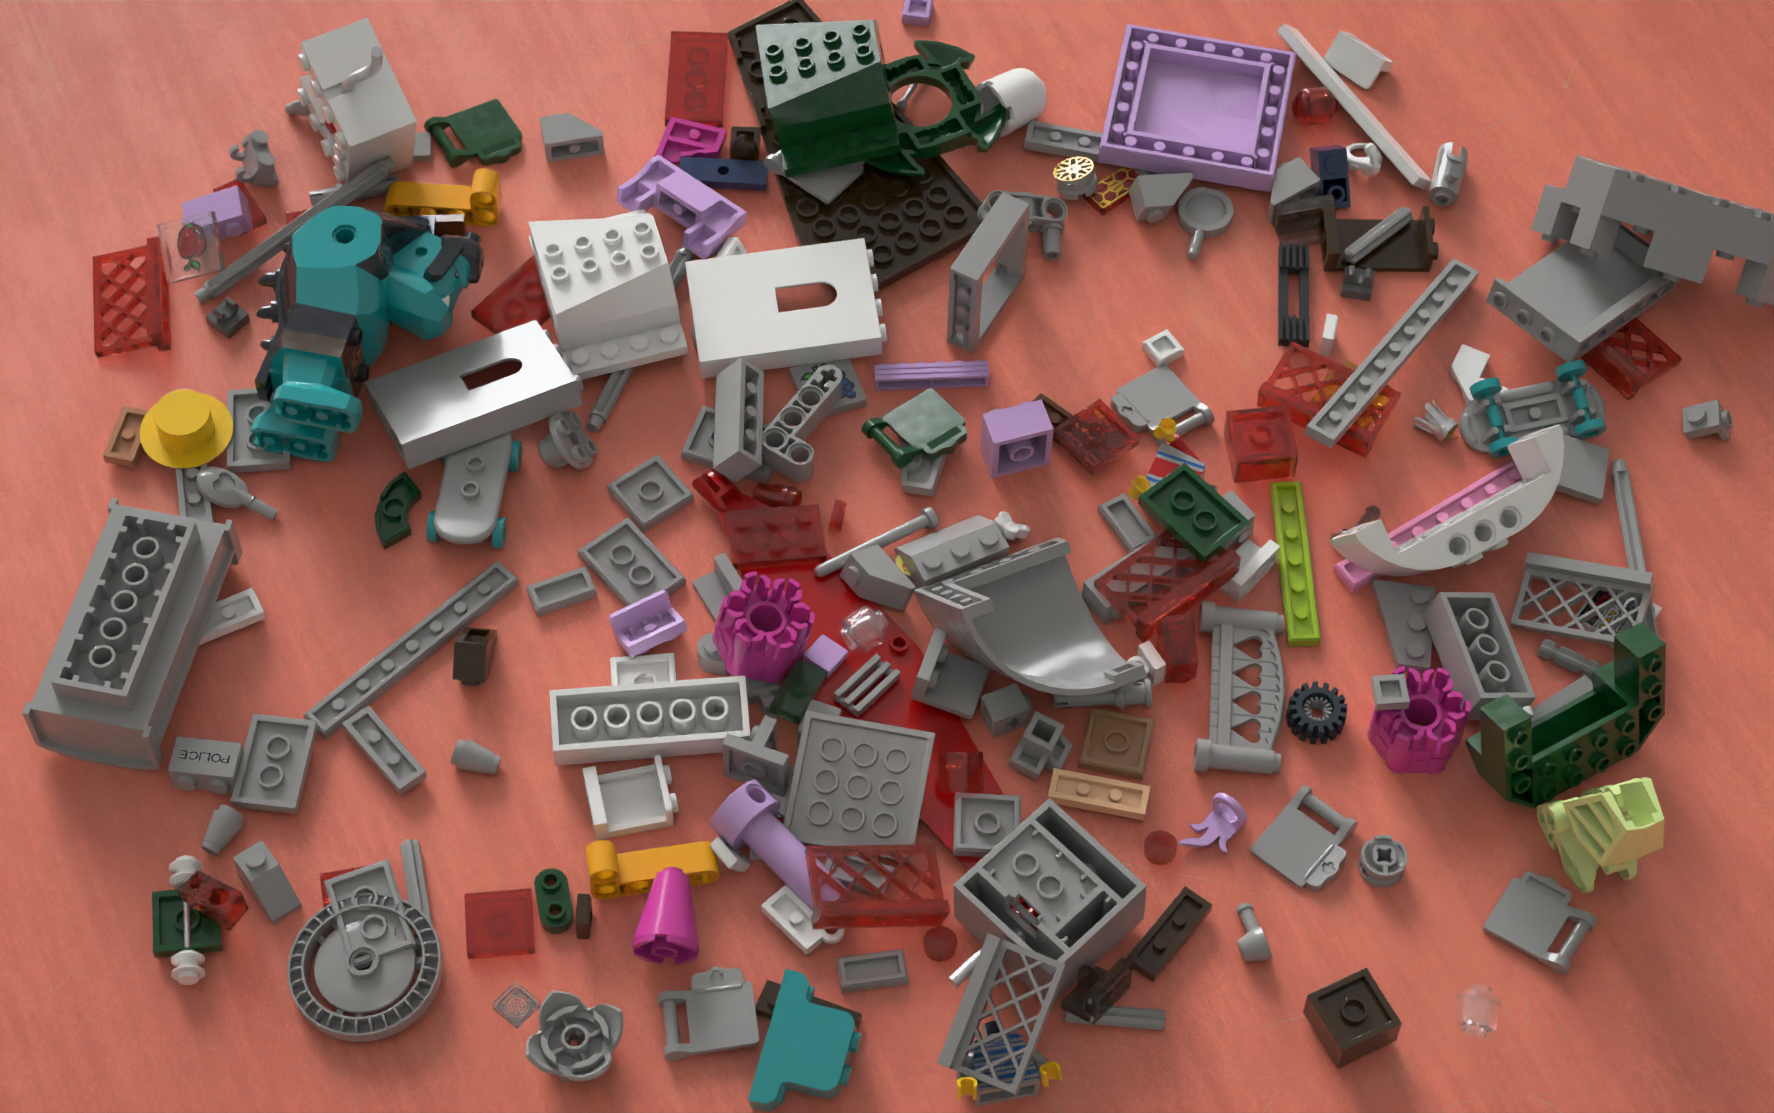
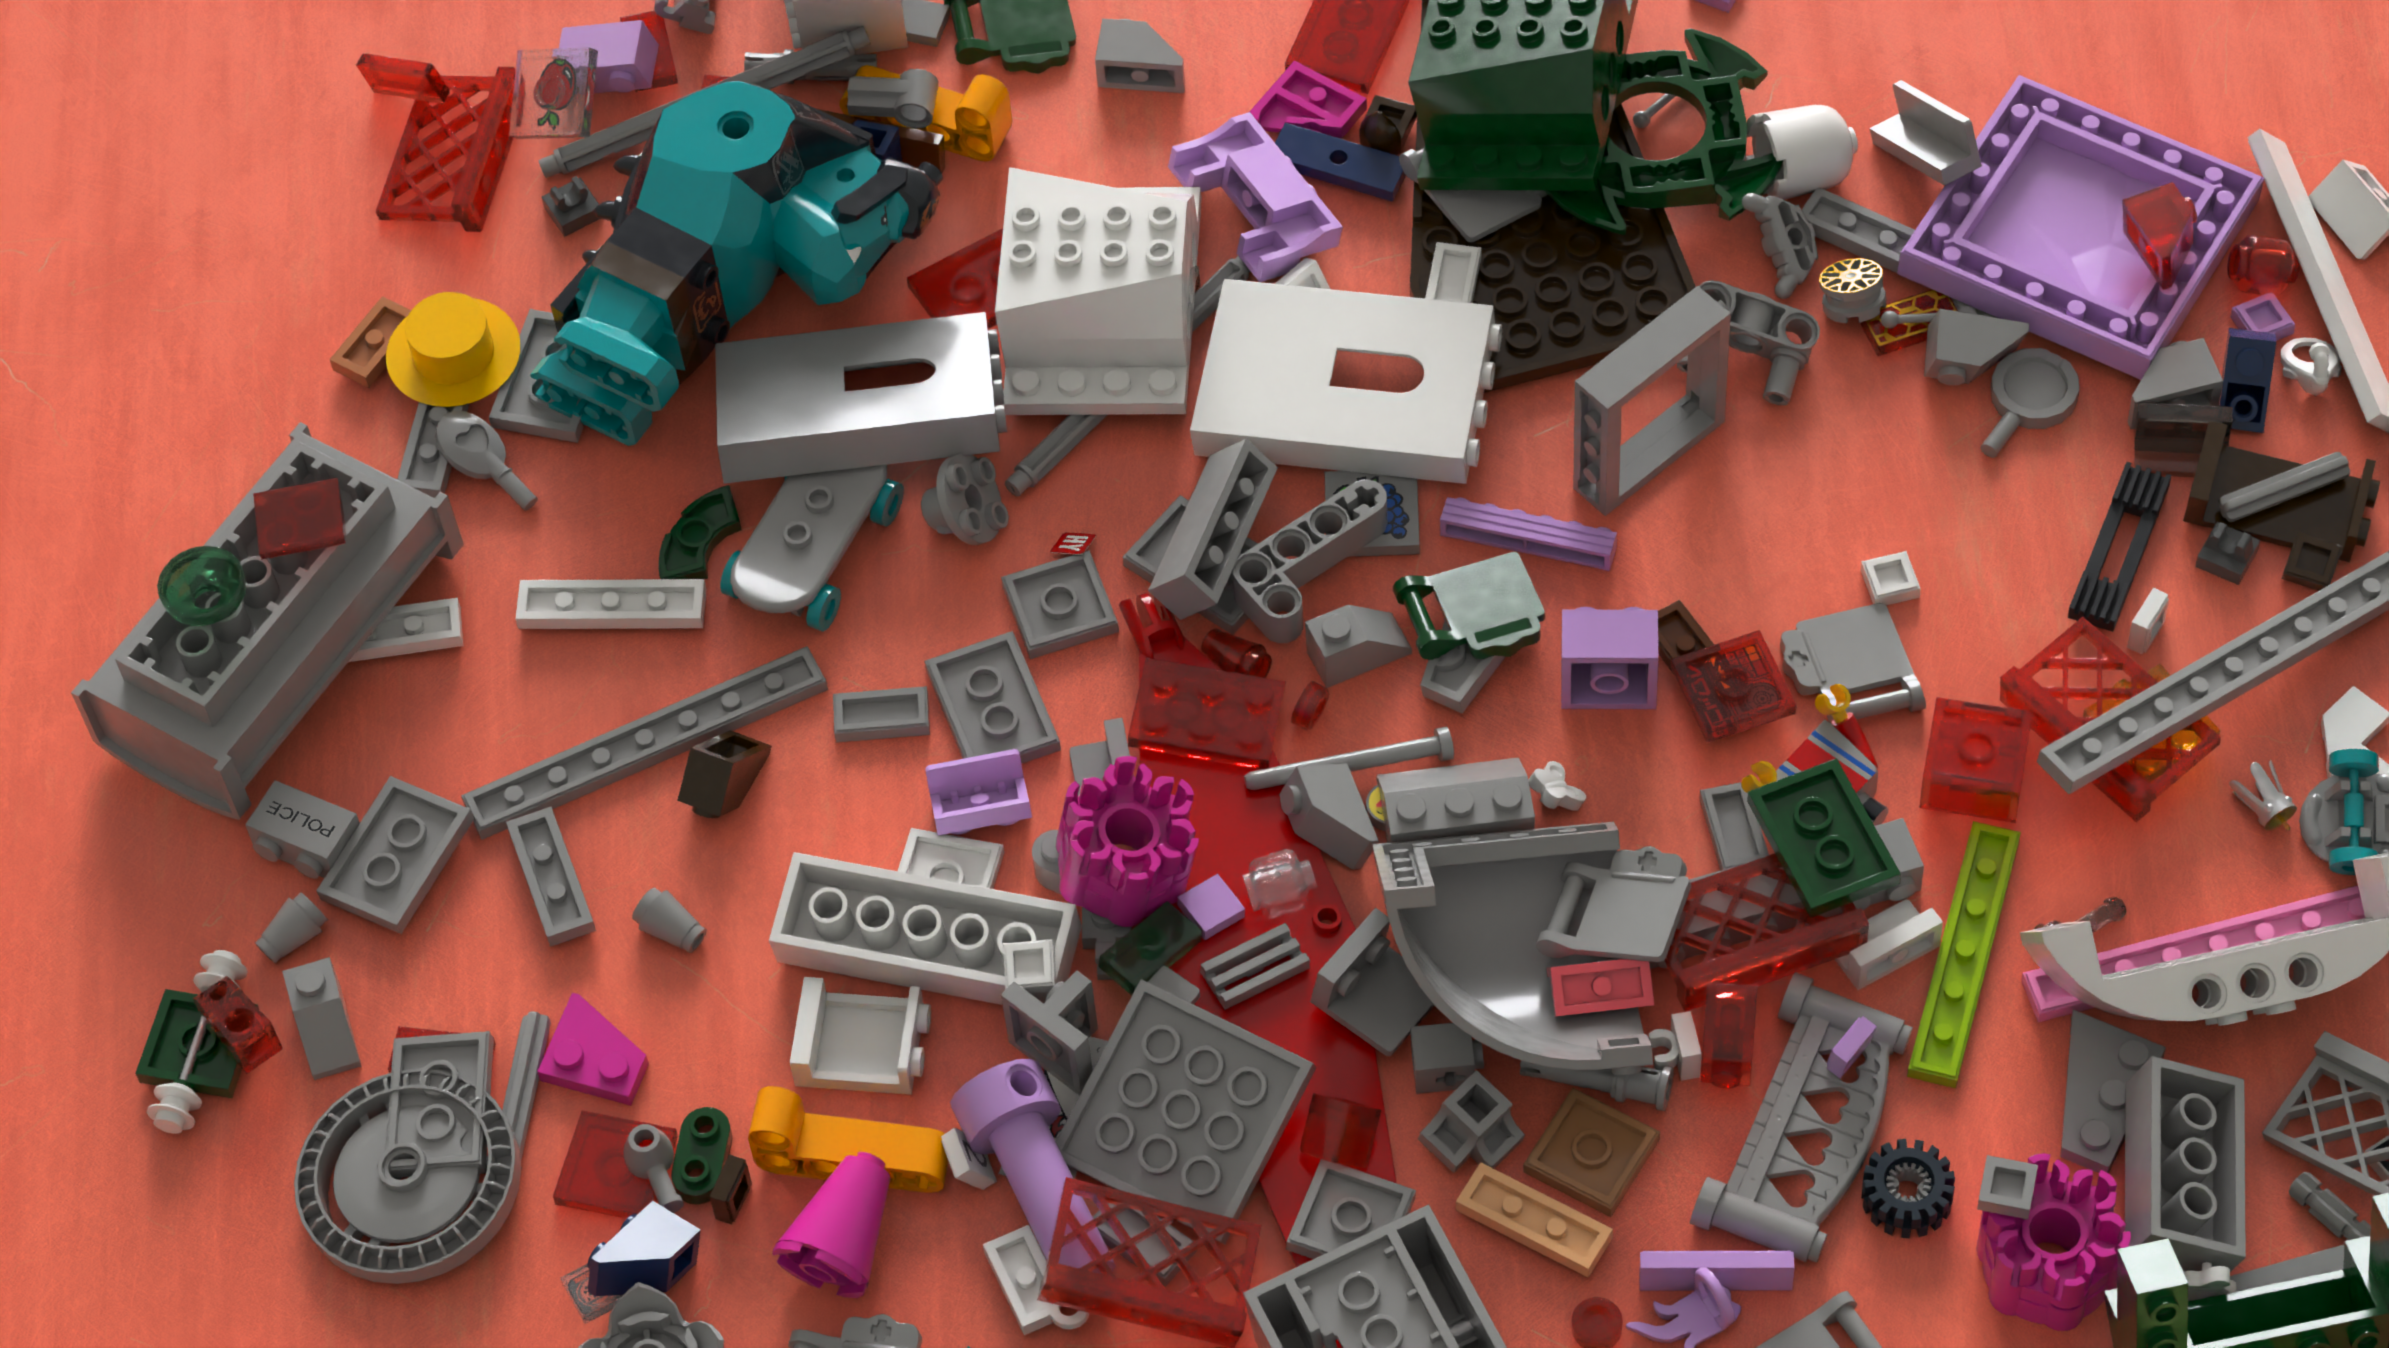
camera: 25 degrees right, 0 degrees up
none -> clear green piece [157,546,246,626]
none -> clear red piece [253,478,346,560]
none -> clear red tile [356,53,450,104]
none -> white plate [515,579,707,629]
none -> dark pink wing [537,992,649,1106]
none -> slope [587,1201,701,1297]
none -> light grey bar [623,1124,684,1213]
none -> light grey piece [847,69,939,128]
none -> white tile [1003,939,1056,994]
none -> red sticker [1050,532,1096,555]
none -> light grey slope [1305,605,1412,688]
none -> white tile [1425,242,1481,303]
none -> light grey piece [1536,846,1691,962]
none -> coral panel [1546,959,1654,1016]
none -> lavender tile [1639,1251,1794,1291]
none -> light grey piece [1742,193,1818,299]
none -> lavender tile [1827,1016,1877,1079]
none -> light grey panel [1869,80,1982,185]
none -> light grey hinge [1881,306,1976,329]
none -> clear red slope [2122,182,2197,290]
none -> lavender tile [2230,291,2295,341]
none -> dark brown tile [2281,531,2343,591]

